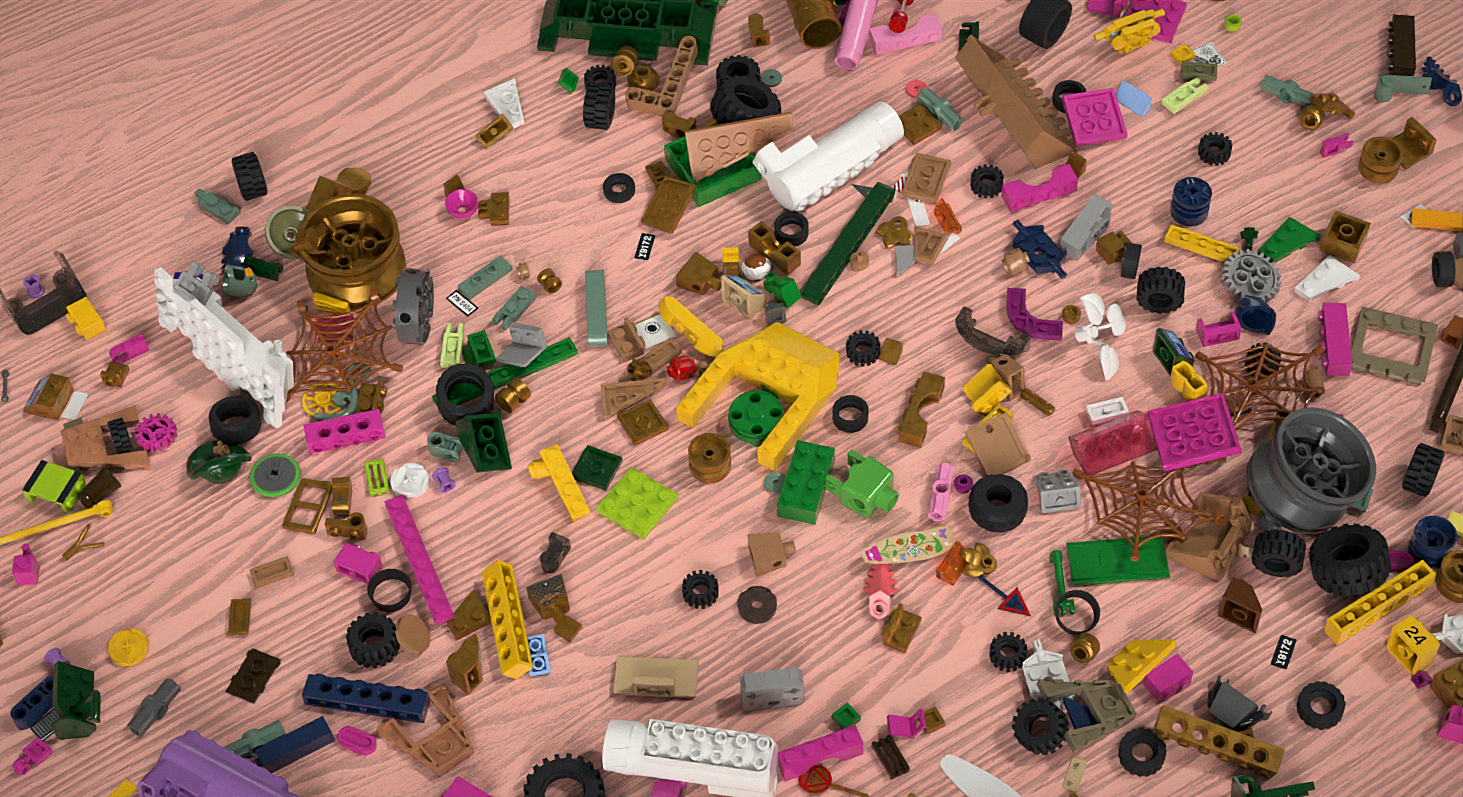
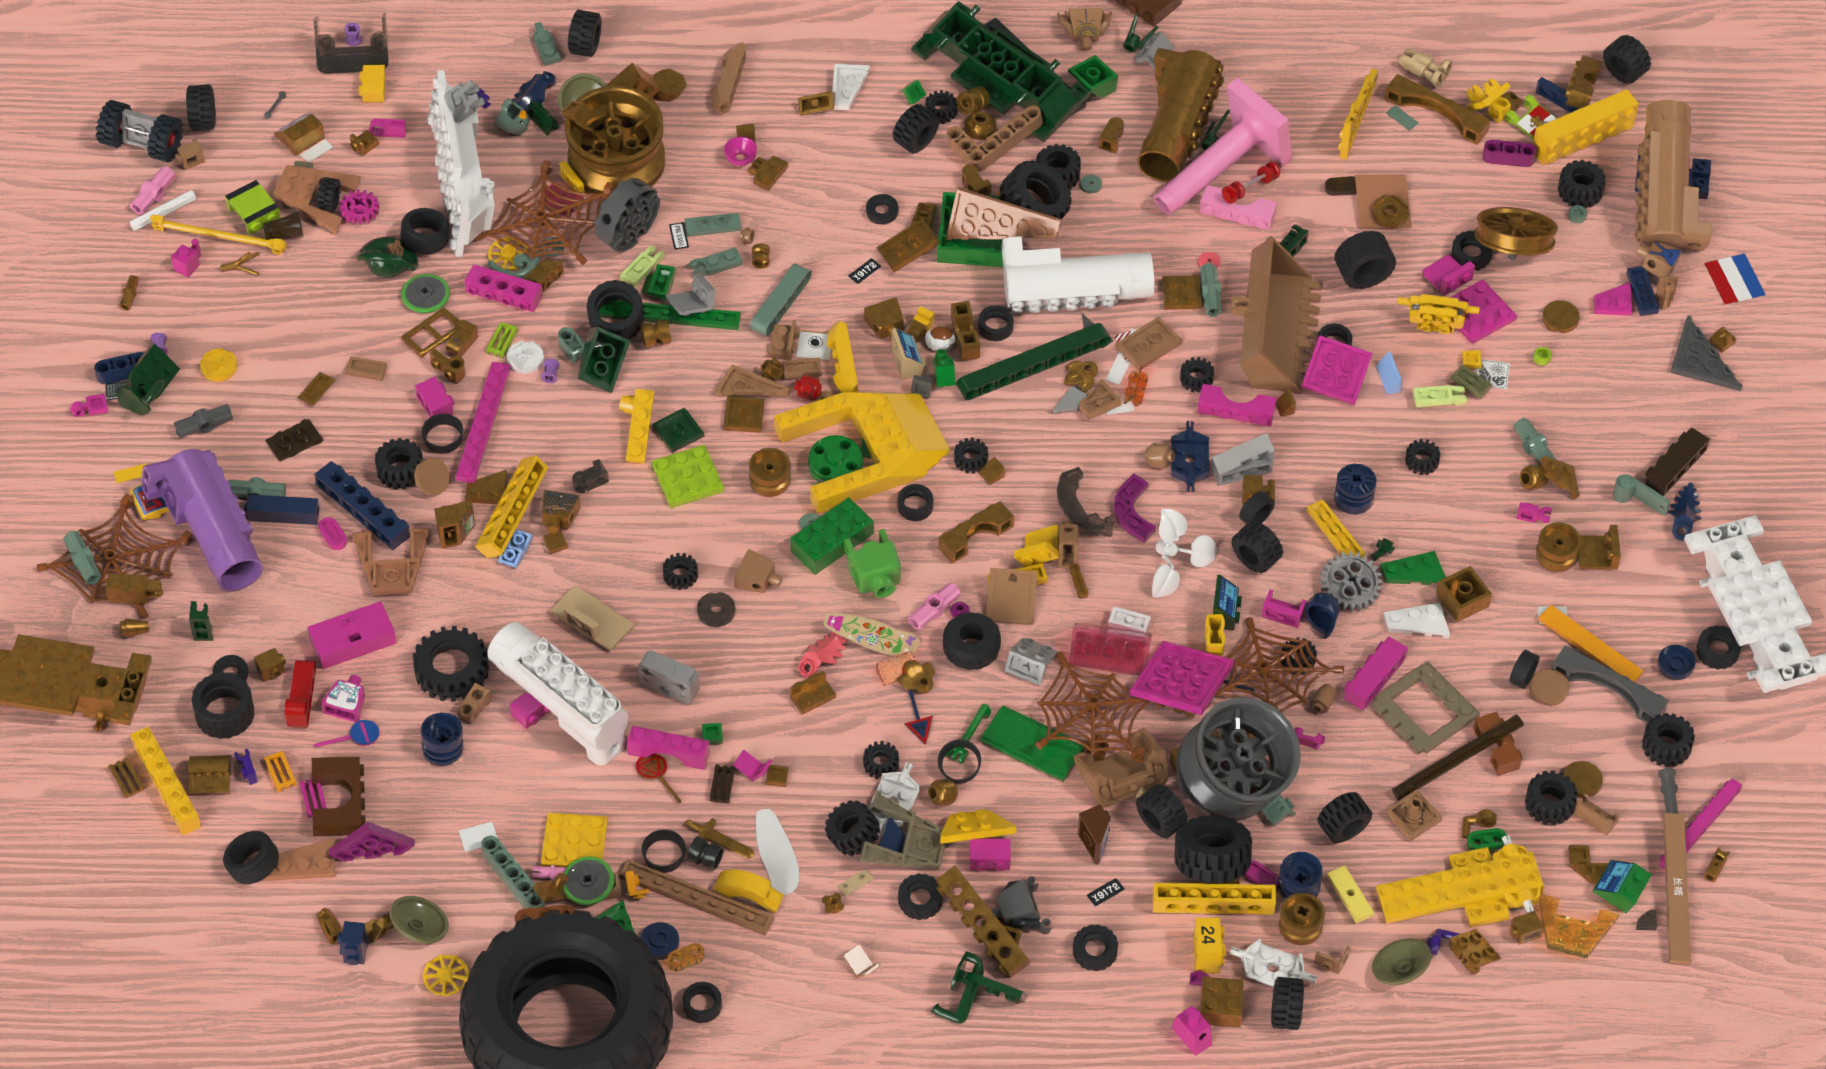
camera: 30 degrees right, 0 degrees up
medium nougat tile [850,251,869,271] -> none
none -> medium nougat brick [711,42,746,114]

